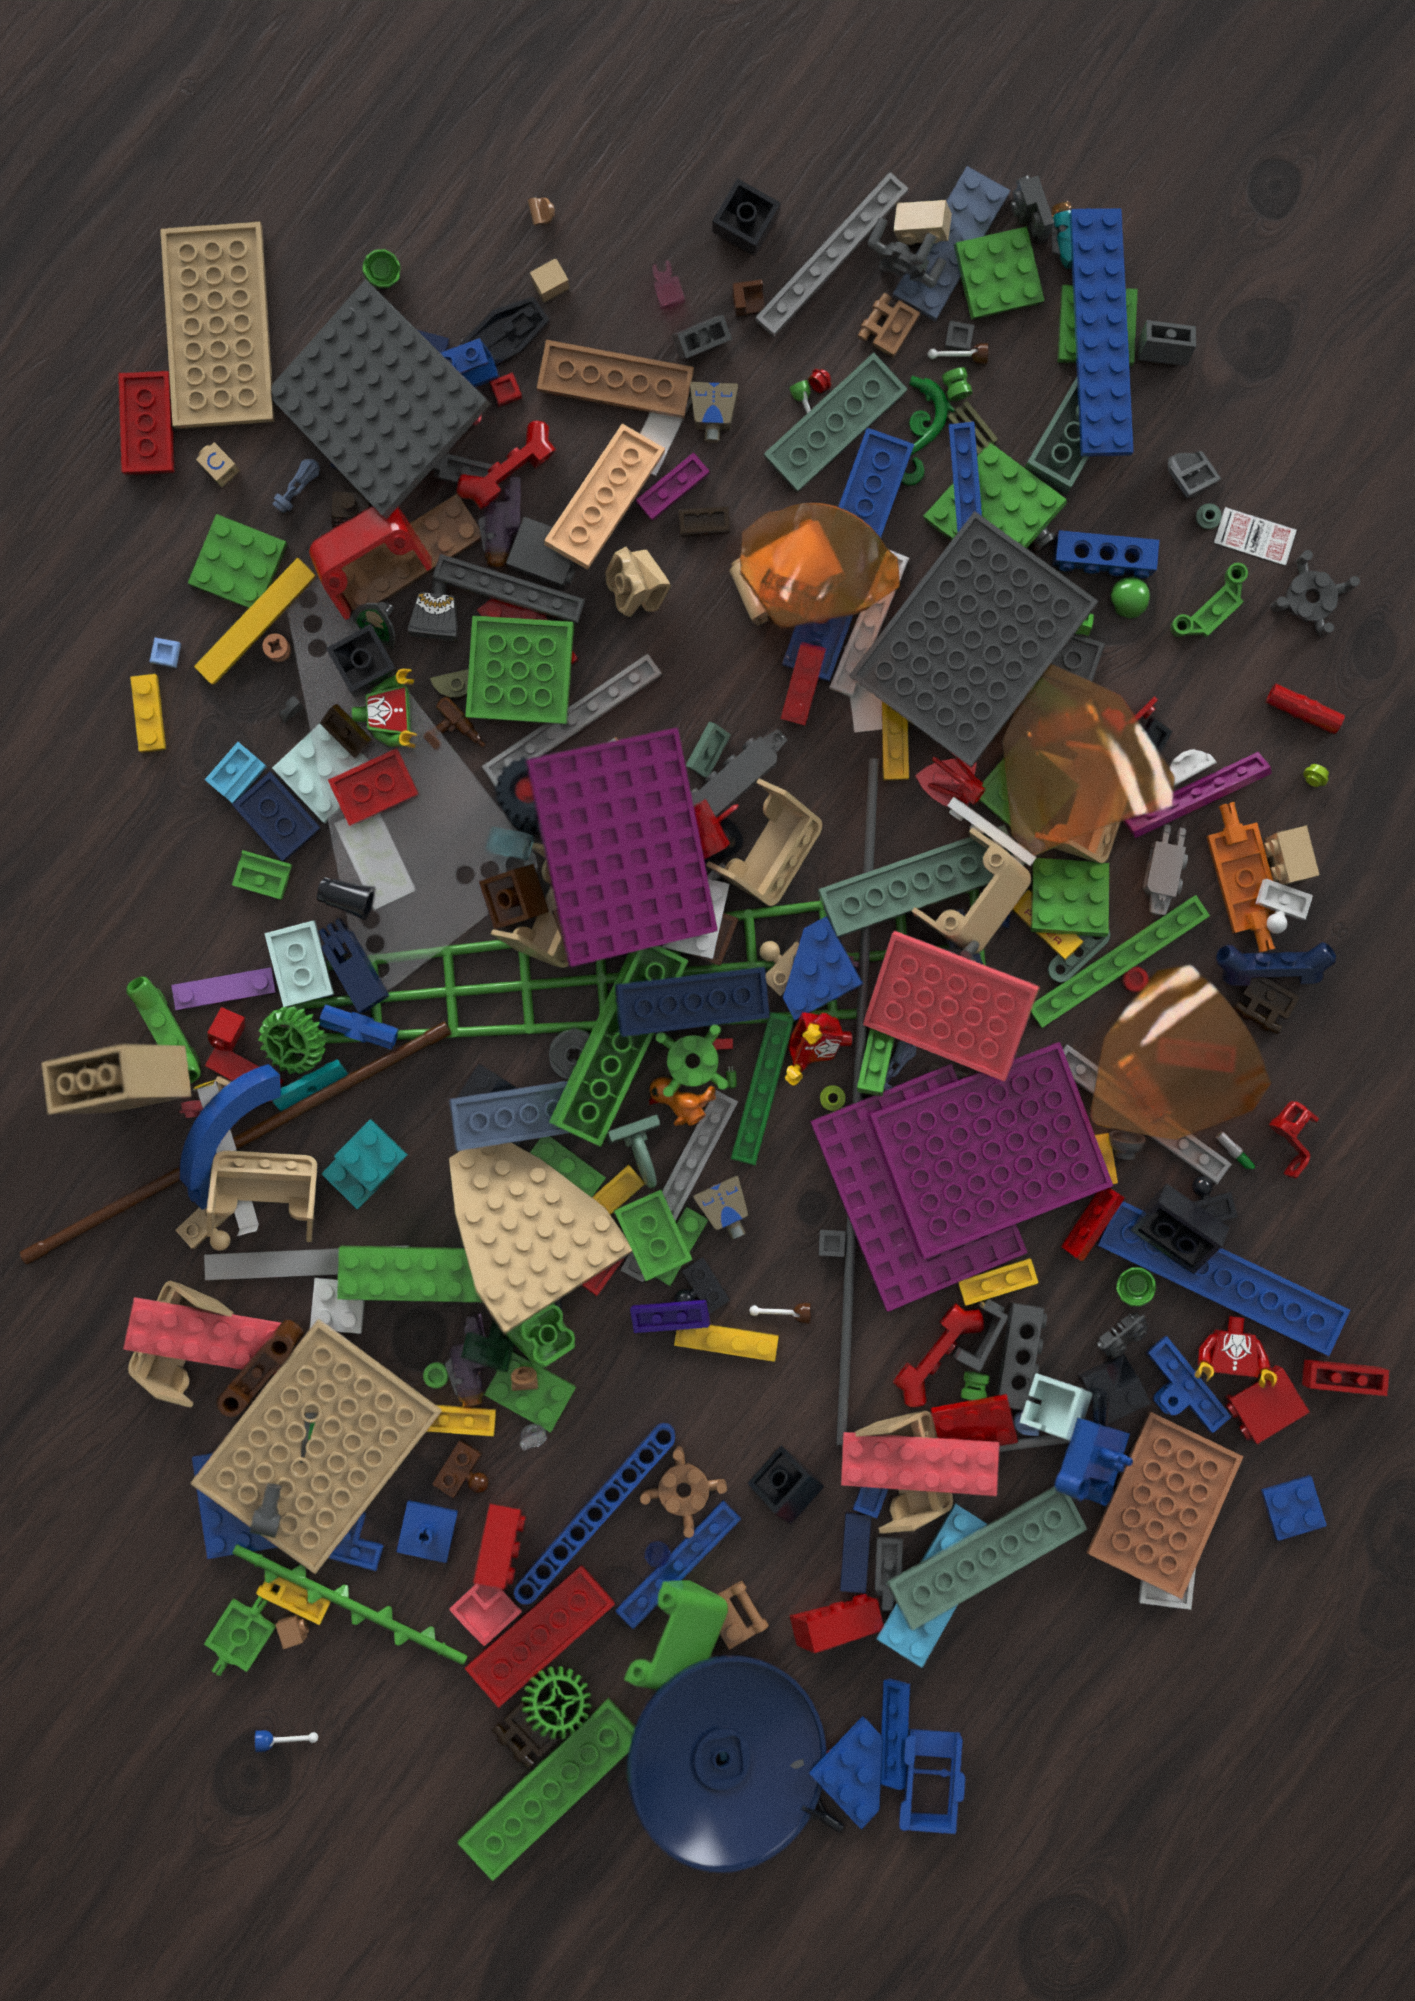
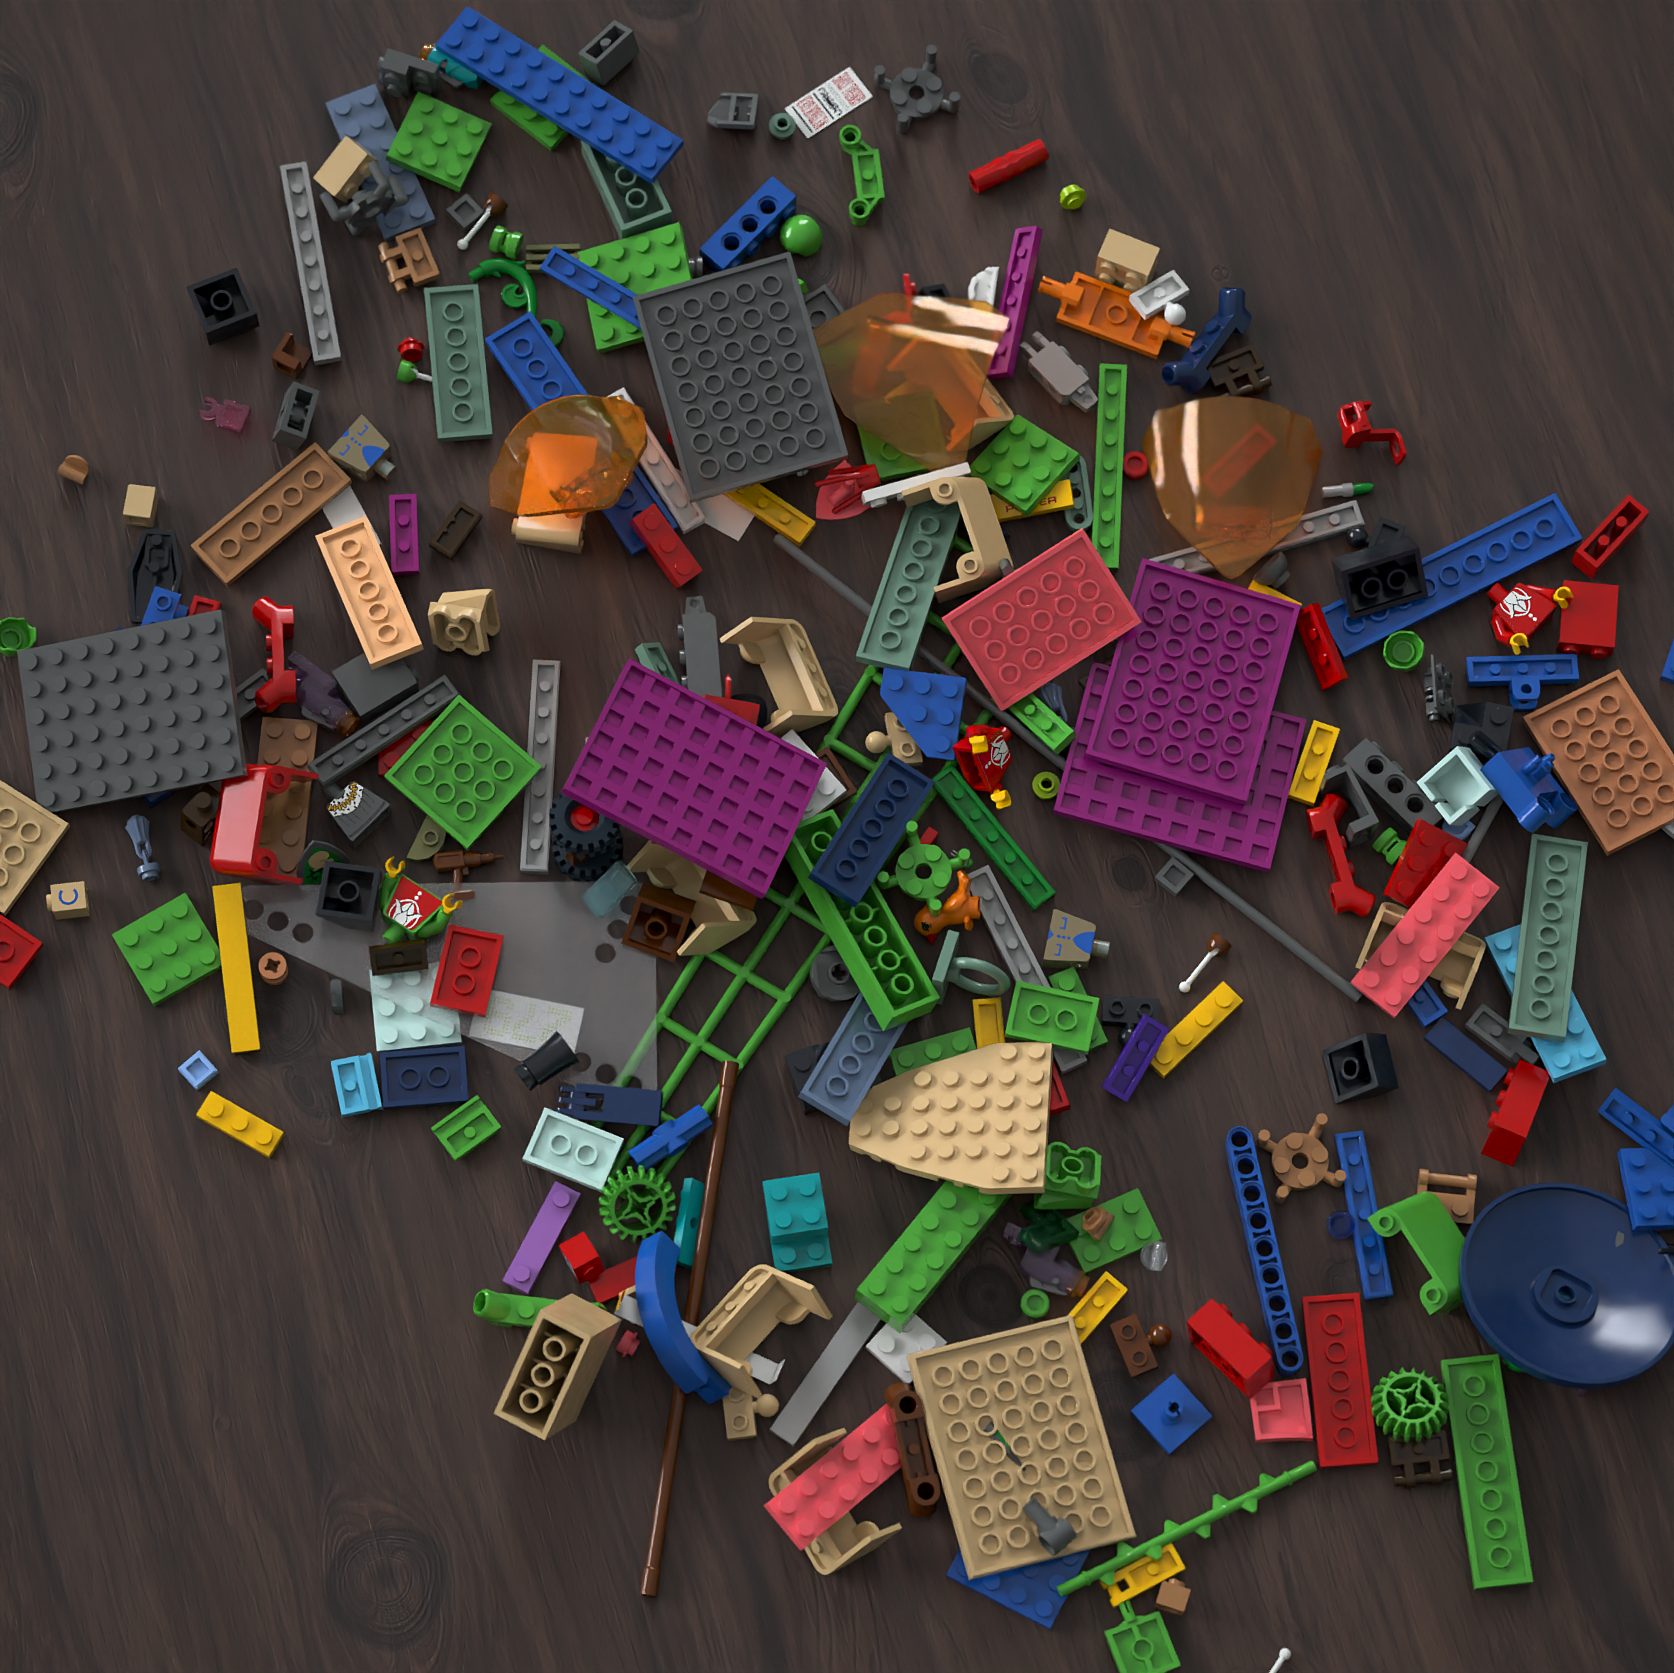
camera: 55 degrees left, 15 degrees down
blue tile [328,1512,384,1571] -> none

